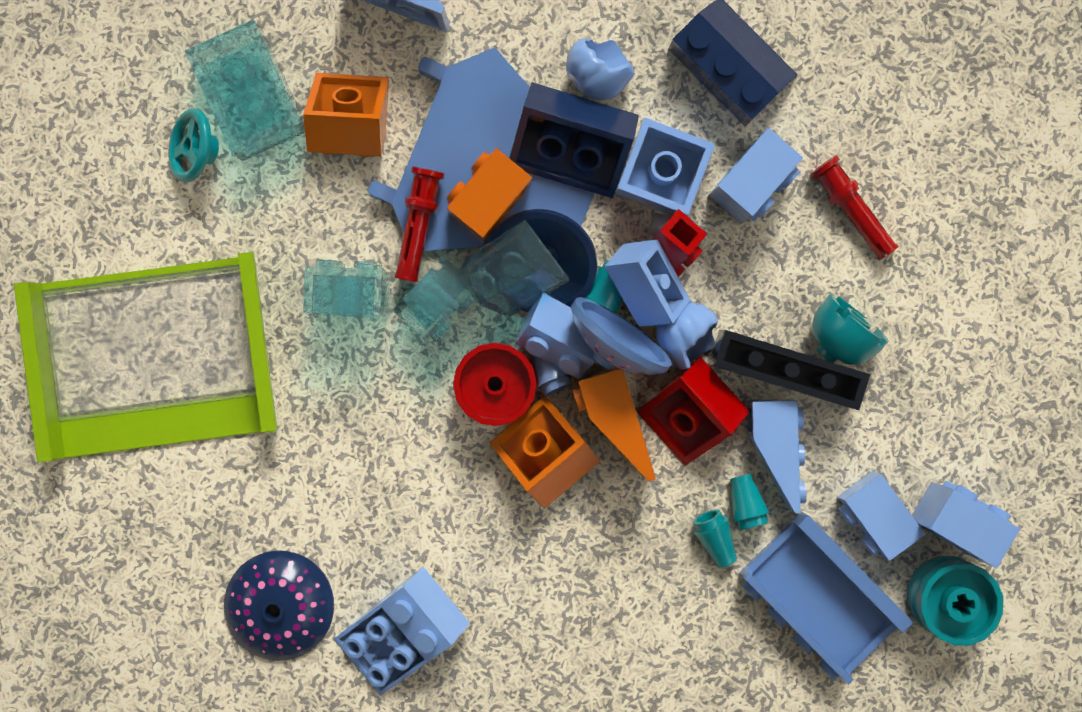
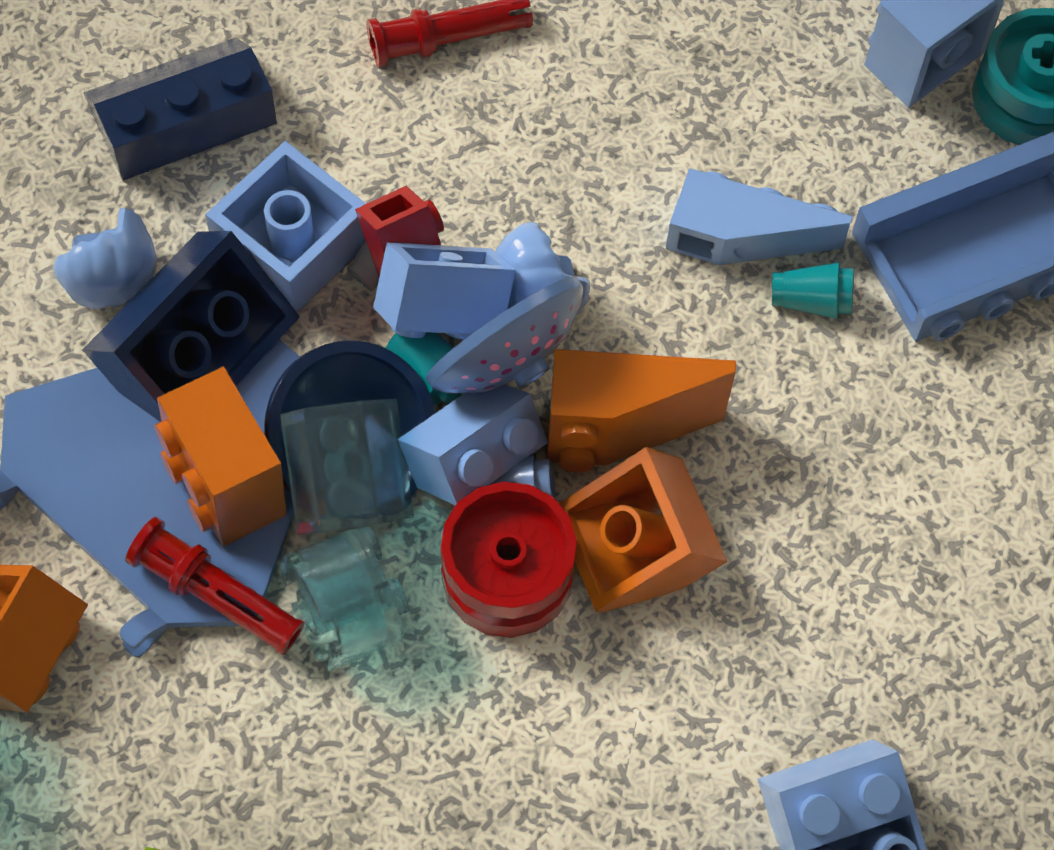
camera: 70 degrees left, 25 degrees down
clear light blue brick [303,260,391,318] -> none
red slope [636,356,750,466] -> none
teal cone [693,509,737,568] -> none
light blue brick [708,127,803,224] -> none
black brick [708,330,871,410] -> none
teal cylinder [812,293,889,365] -> none
light blue brick [838,471,926,561] -> none

